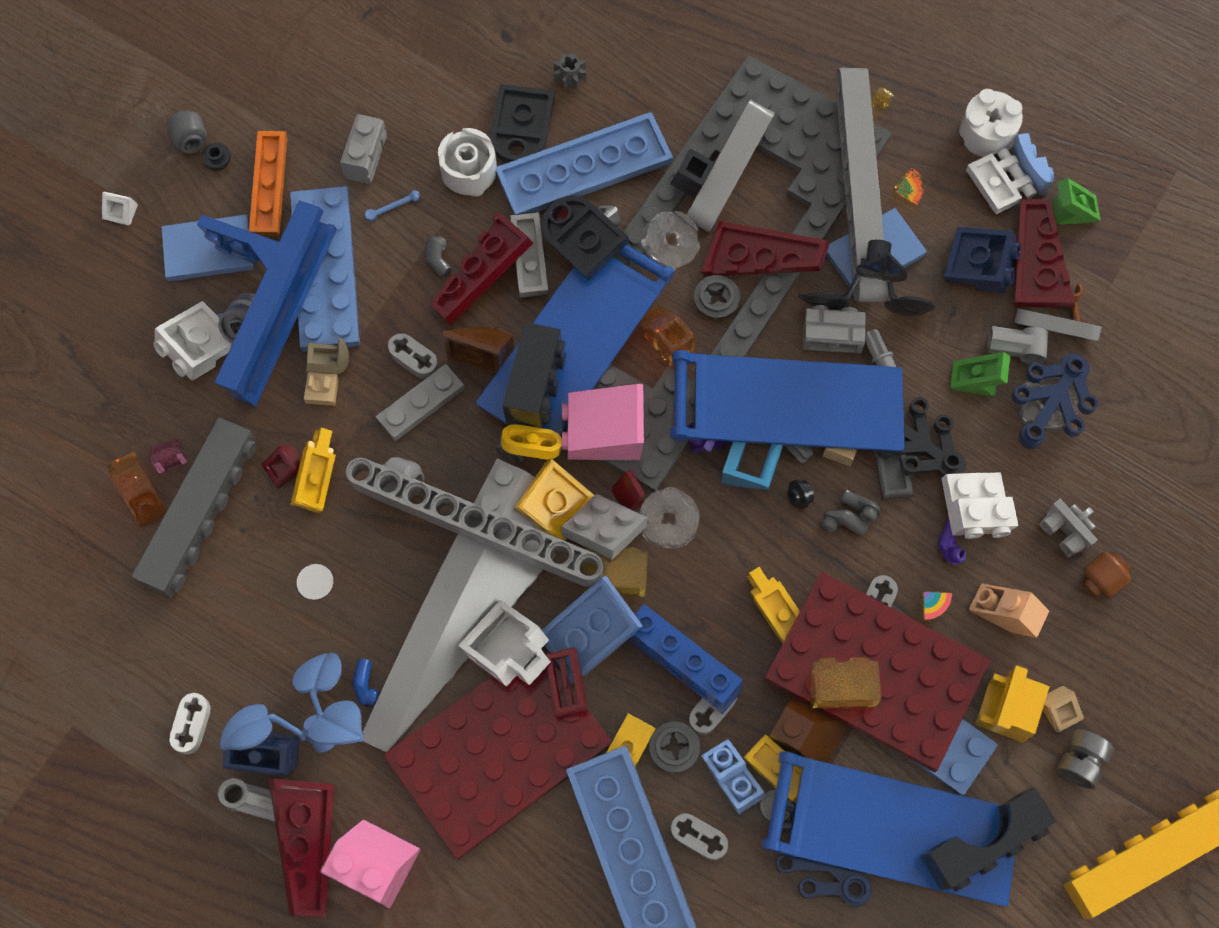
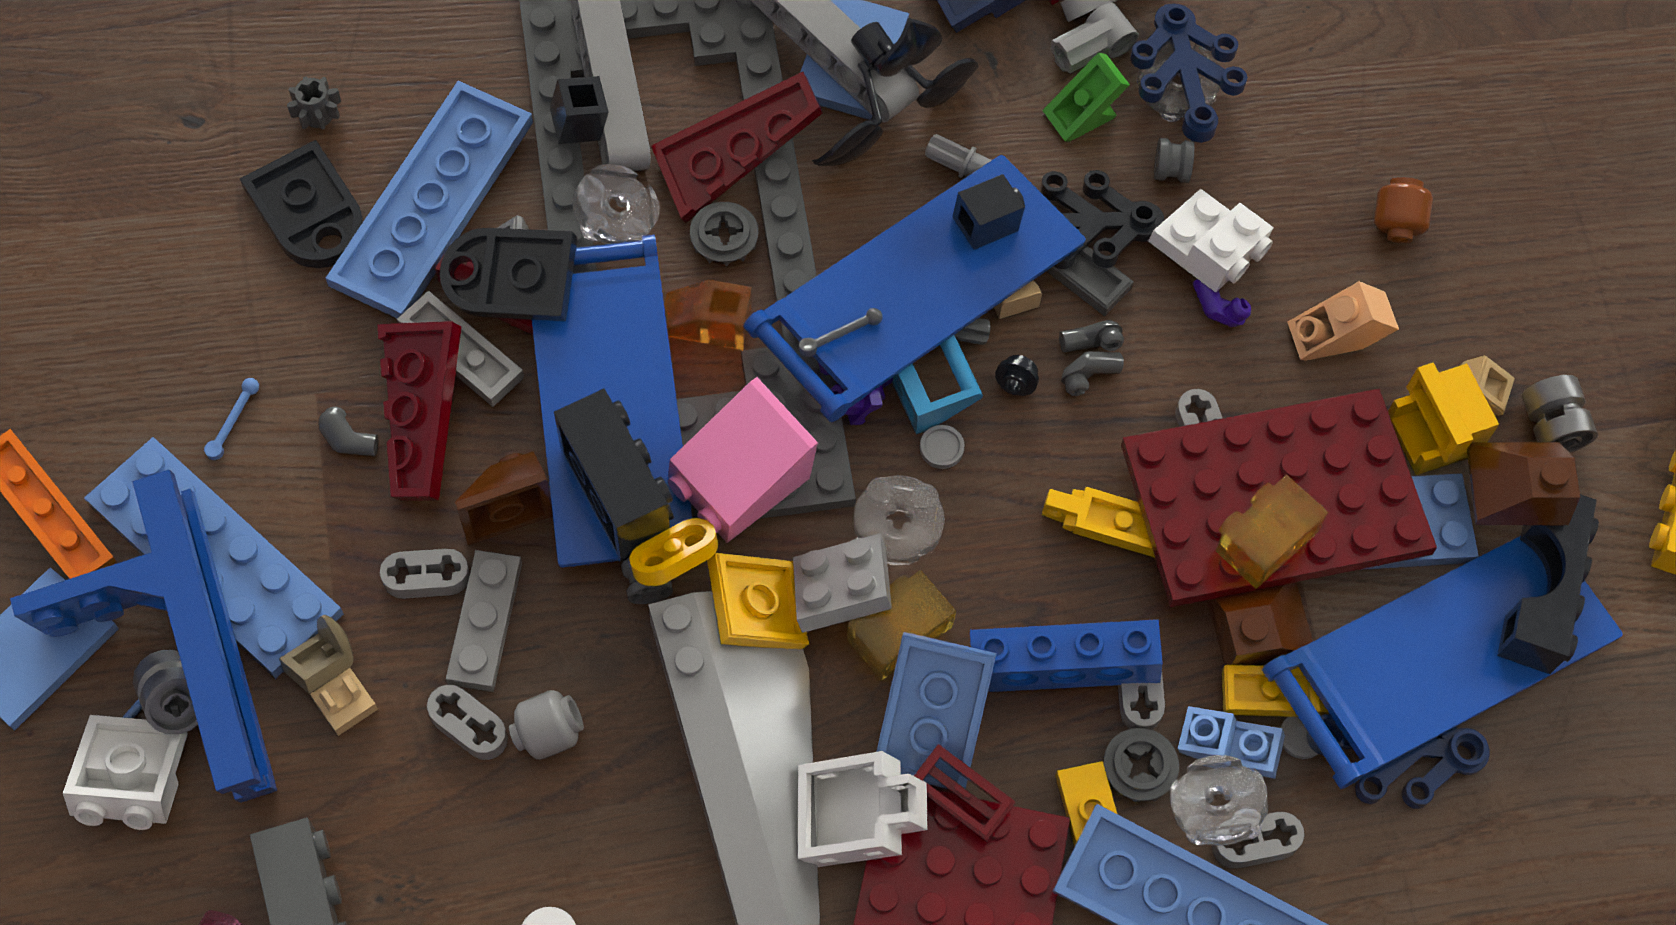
camera: 45 degrees left, 5 degrees down
dark red slope [261,445,301,487] -> none
yellow hinge [290,427,336,513] -> none
light grey brick [340,114,387,184] -> none
light grey beam [346,458,603,587] -> none
white brick [438,128,497,197] -> none
dark red slope [612,470,645,510] -> none
light grey brick [803,305,866,354] -> none
tile [921,591,953,623] -> none
light grey hips [1039,499,1098,557] -> none
none -> light grey beam [427,685,508,760]
none -> dark grey hinge [799,308,883,357]
none -> light grey piece [920,425,965,469]
none -> black brick [952,174,1025,250]
none -> dark grey wheel [1154,138,1195,183]
none -> clear plate [1170,755,1269,846]
none -> reddish brown slope [1467,442,1580,525]

